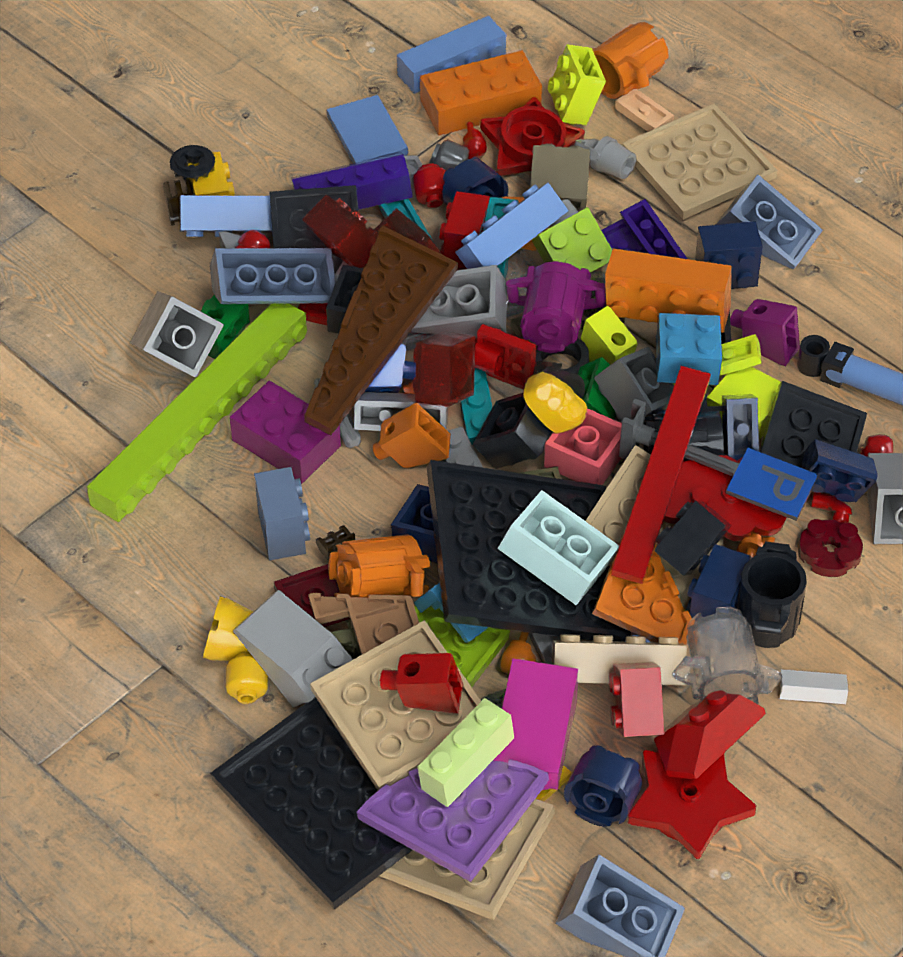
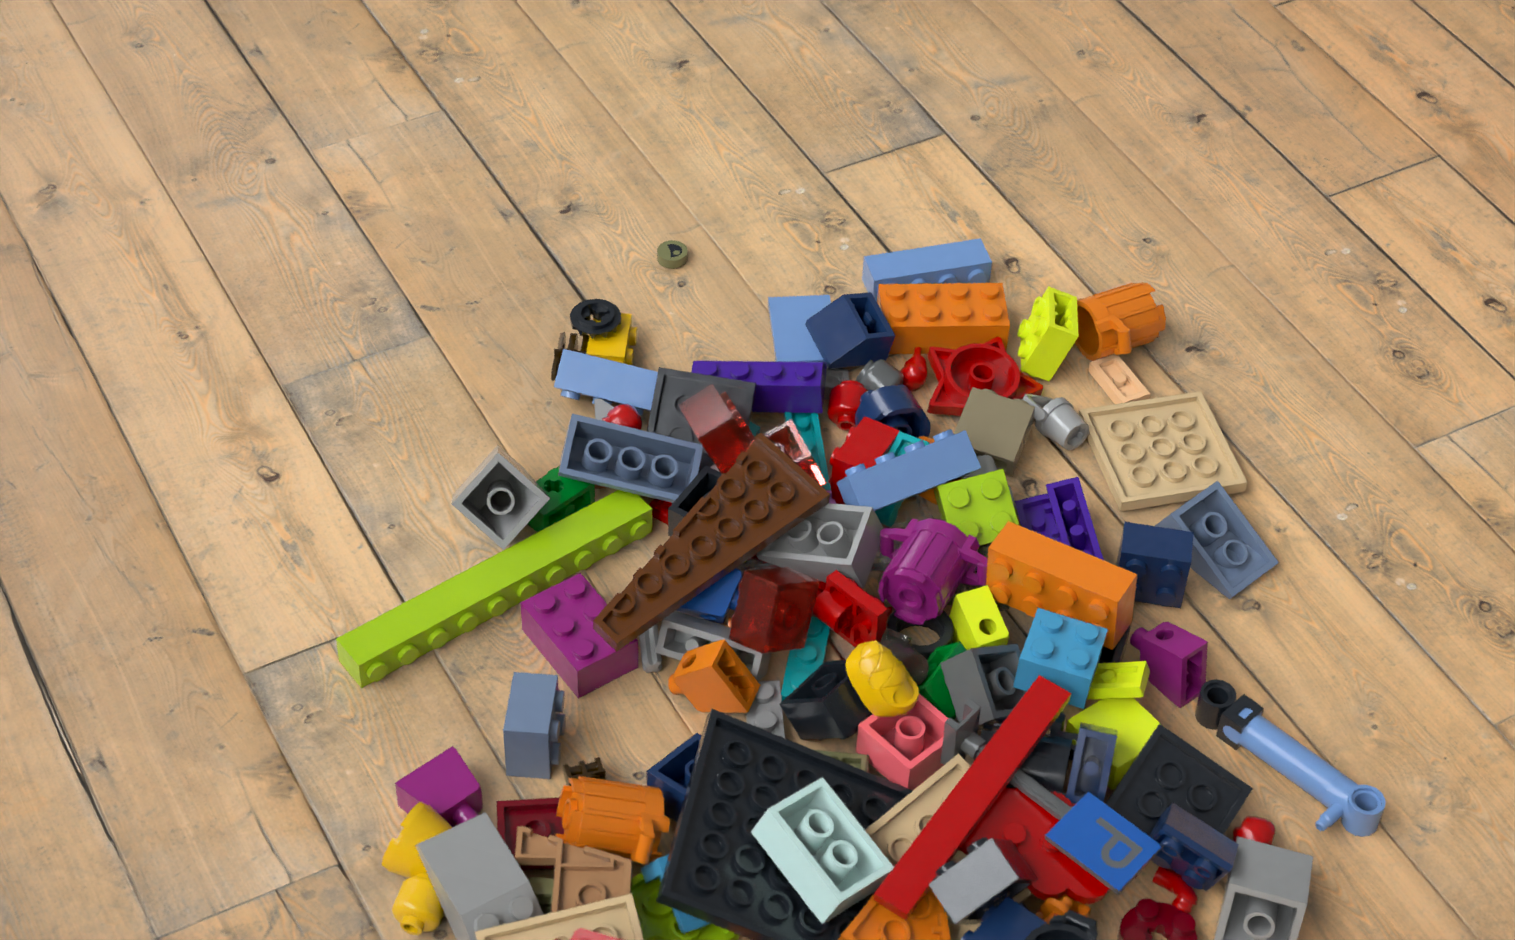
camera: 15 degrees right, 5 degrees down
none -> magenta torso [395,746,483,827]
none -> olive tile [657,240,688,269]
none -> dark blue slope [805,292,895,369]

